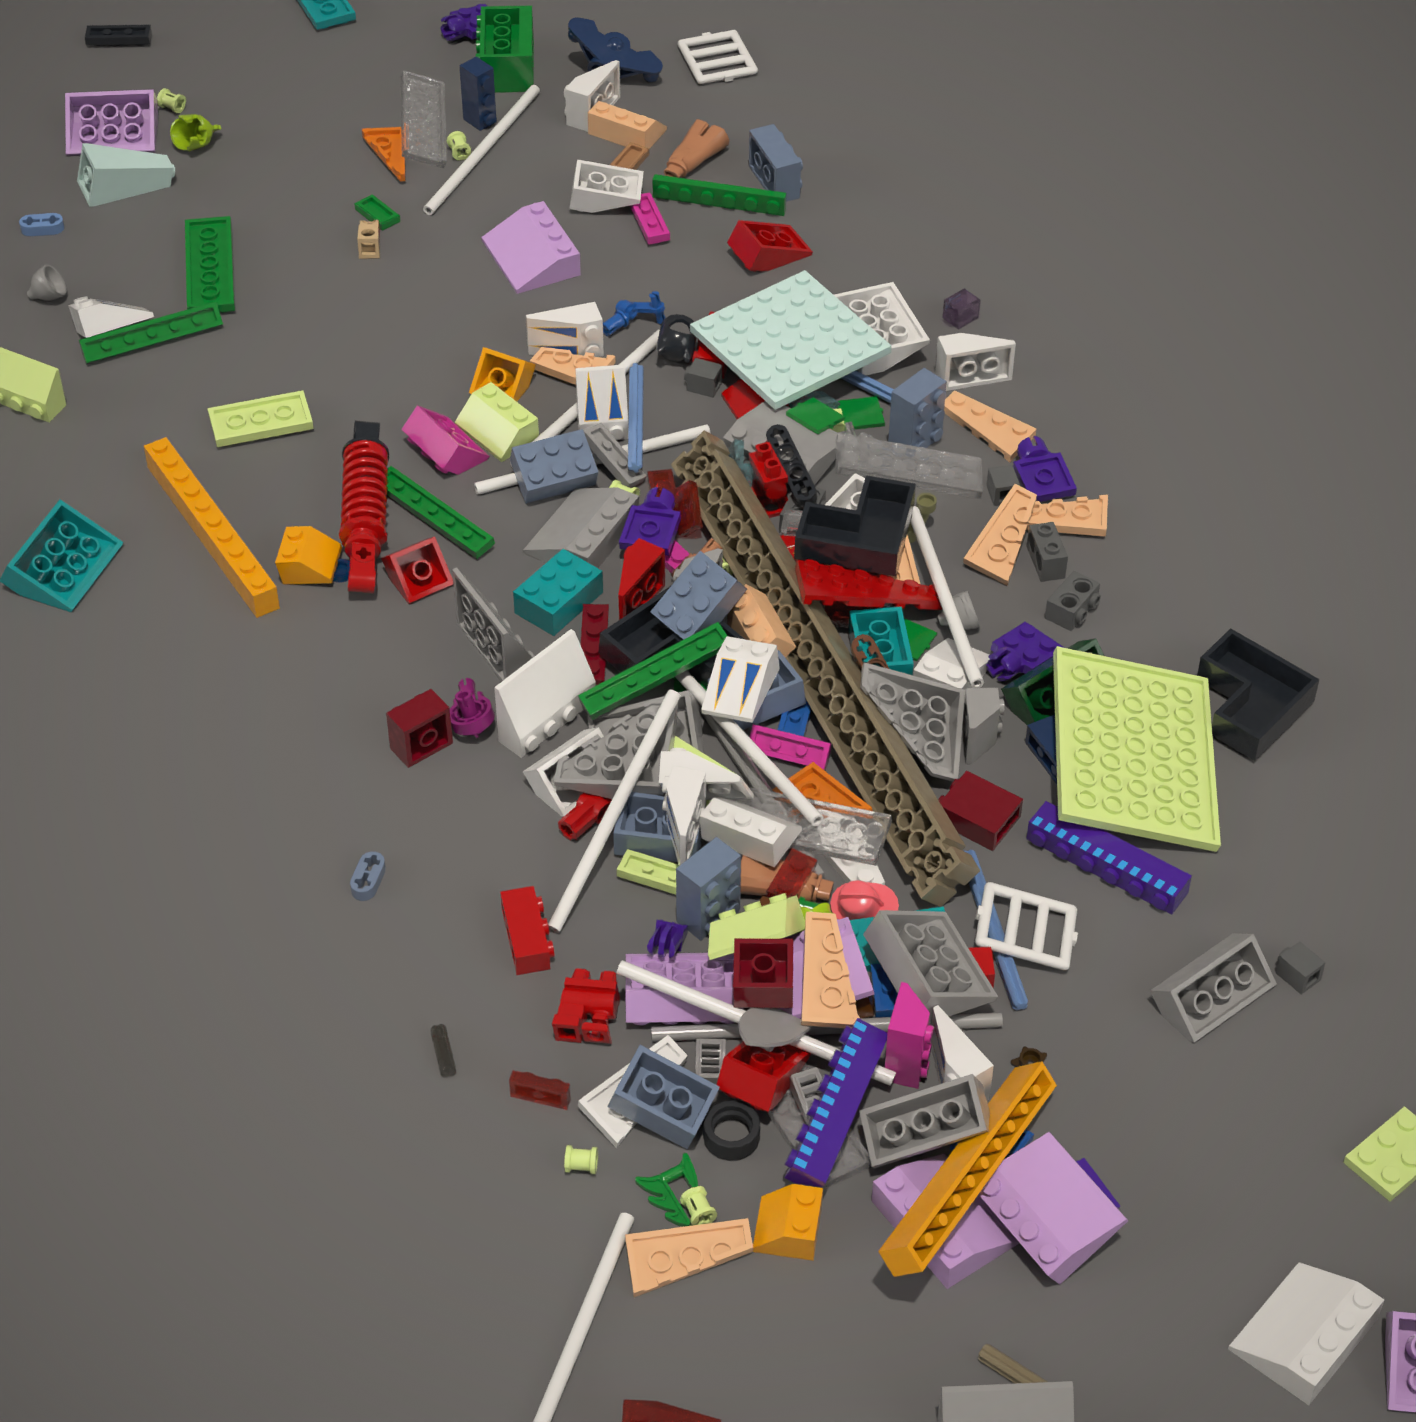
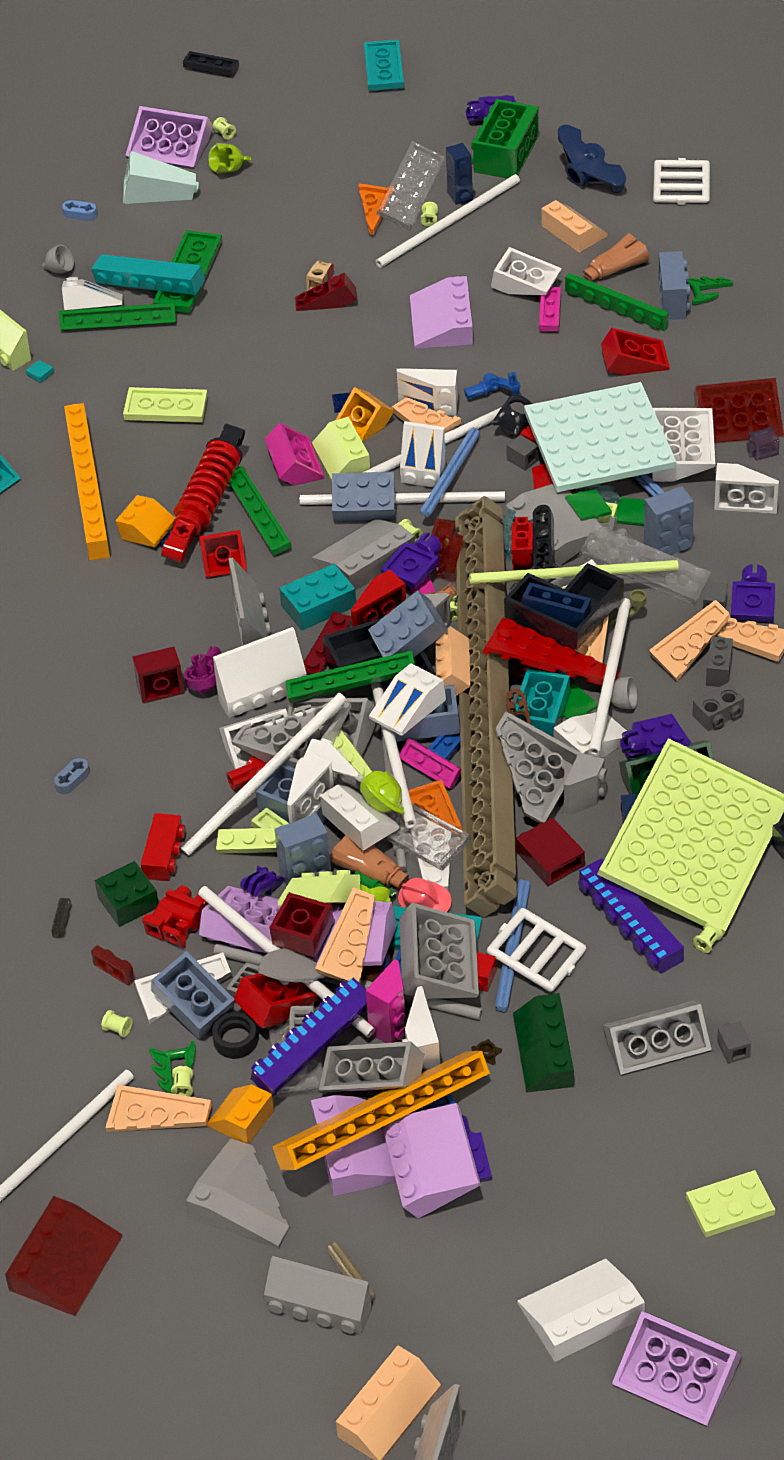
camera: 25 degrees right, 0 degrees up
green tile [354,194,400,231] -> none
white slope [564,60,620,132] -> none
light grey plate [583,423,647,488] -> none
medium nougat tile [610,142,649,170] -> none
clear red plate [766,848,817,898] -> none
light nougat wing [944,390,1037,462] -> none
none -> teal tile [26,360,54,383]
none -> teal brick [91,254,205,295]
none -> dark green brick [94,861,159,927]
none -> light grey slope [186,1138,289,1249]
none -> yellowish green plate [216,828,277,854]
none -> dark red slope [295,272,357,311]
none -> clear blue tile [332,392,351,413]
none -> lime helmet [360,770,404,815]
none -> yellowish green piece [469,560,679,584]
none -> dark green slope [513,993,574,1093]
none -> dark blue brick [522,582,591,628]
none -> green piece [687,276,733,305]
none -> yellowish green bush [693,922,723,953]
none -> clear red slope [694,378,784,443]

